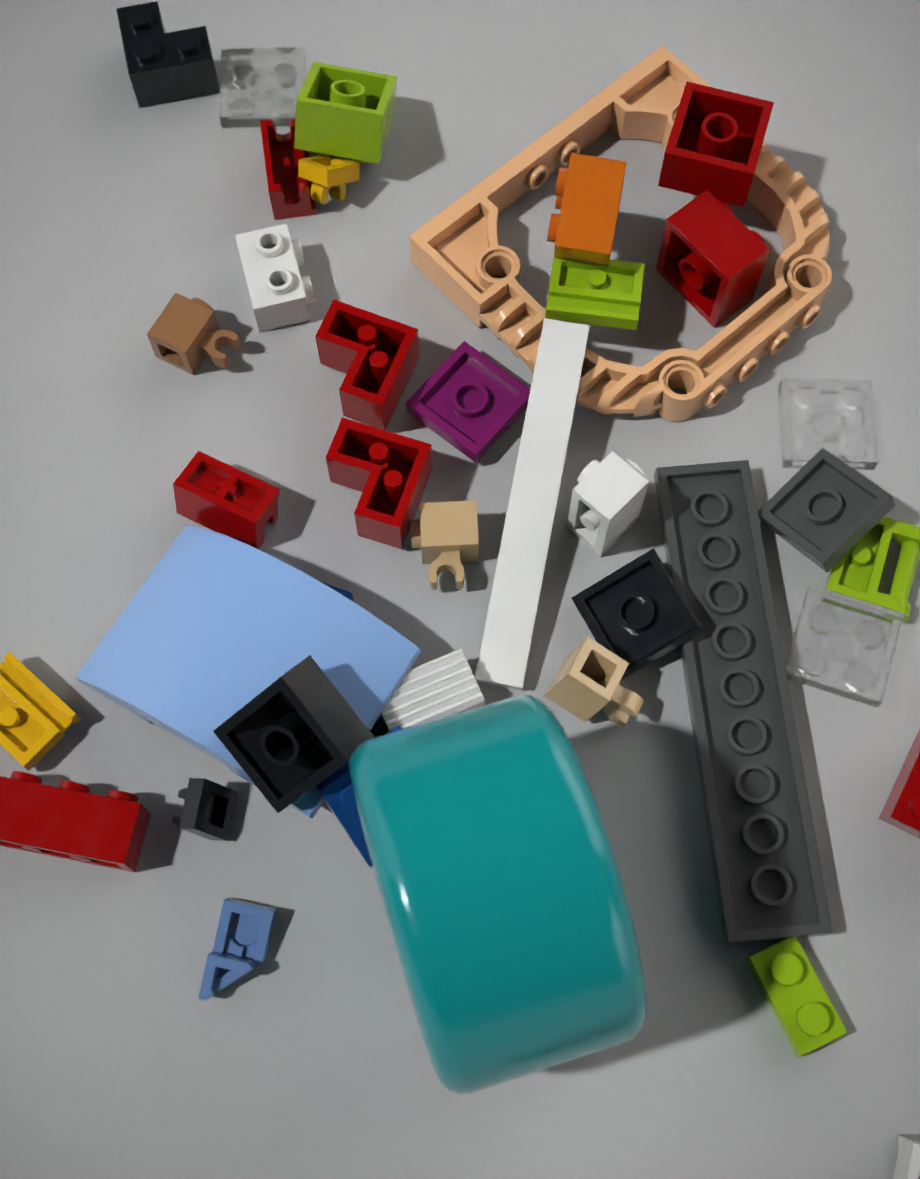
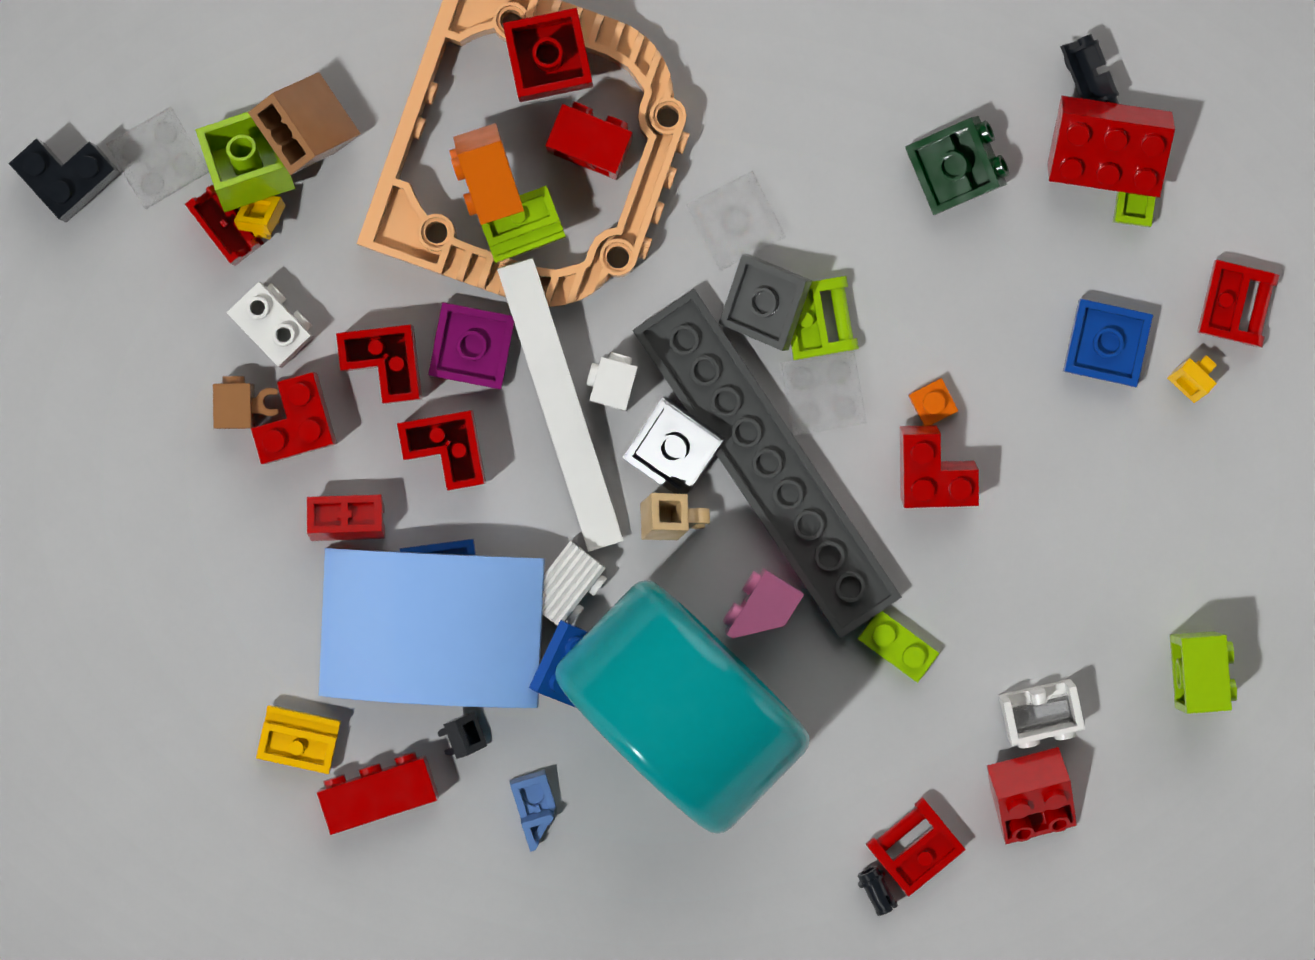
camera: 30 degrees left, 20 degrees up
black slope [213,655,374,813] -> none
tan brick [411,500,479,590] -> none
none -> medium nougat brick [248,72,361,175]
none -> red brick [251,372,337,464]
none -> bright pink slope [723,568,804,638]

